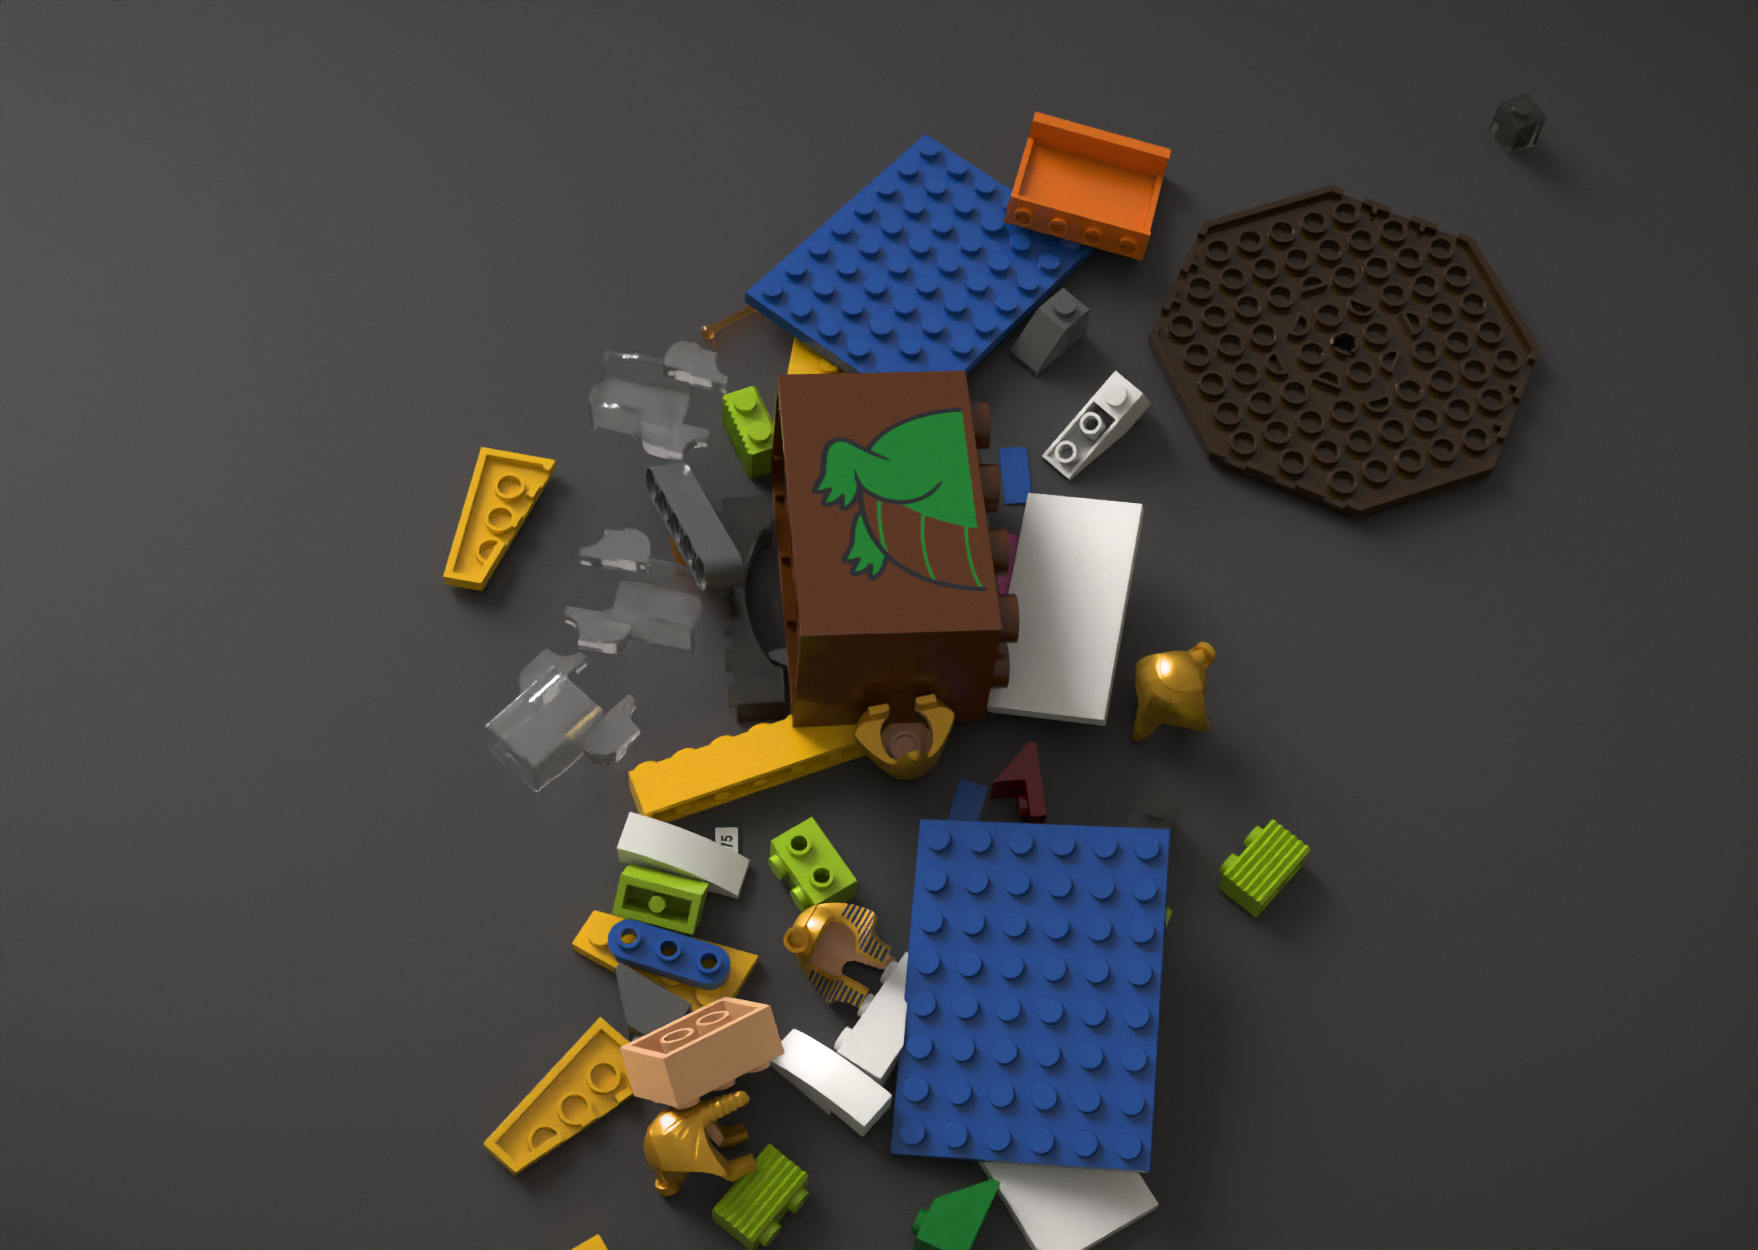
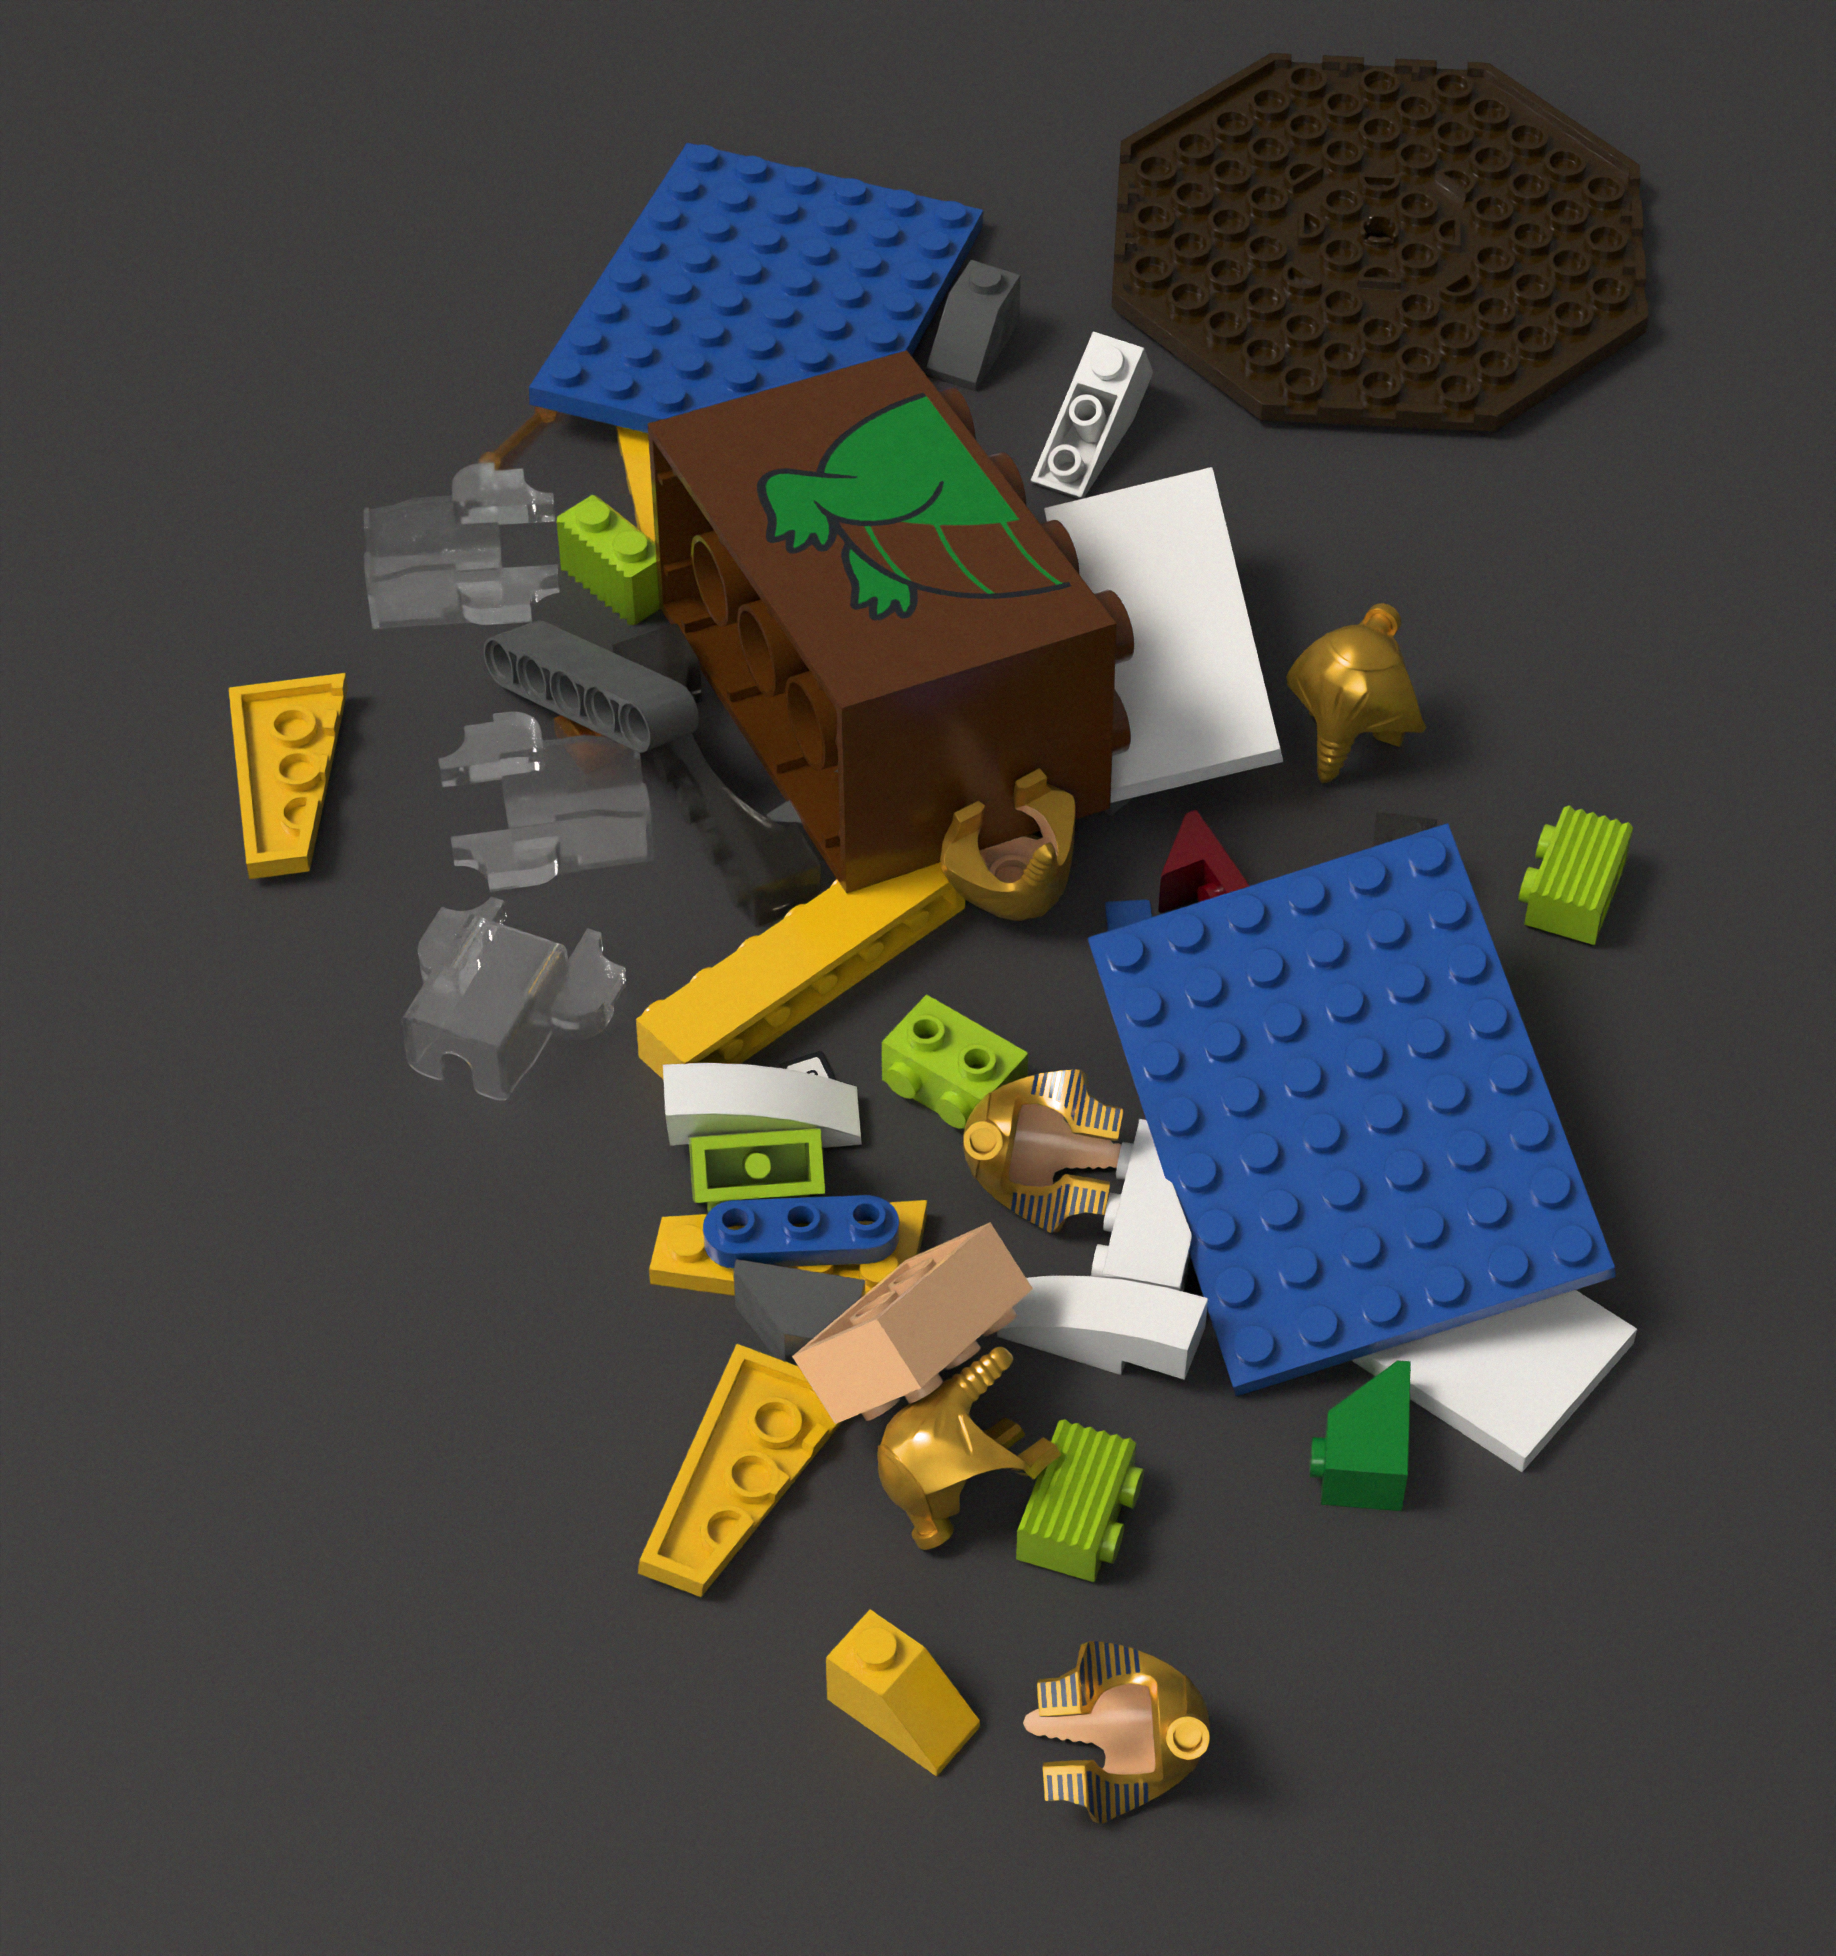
camera: 15 degrees left, 10 degrees down
orange panel [1004,111,1172,261] -> none

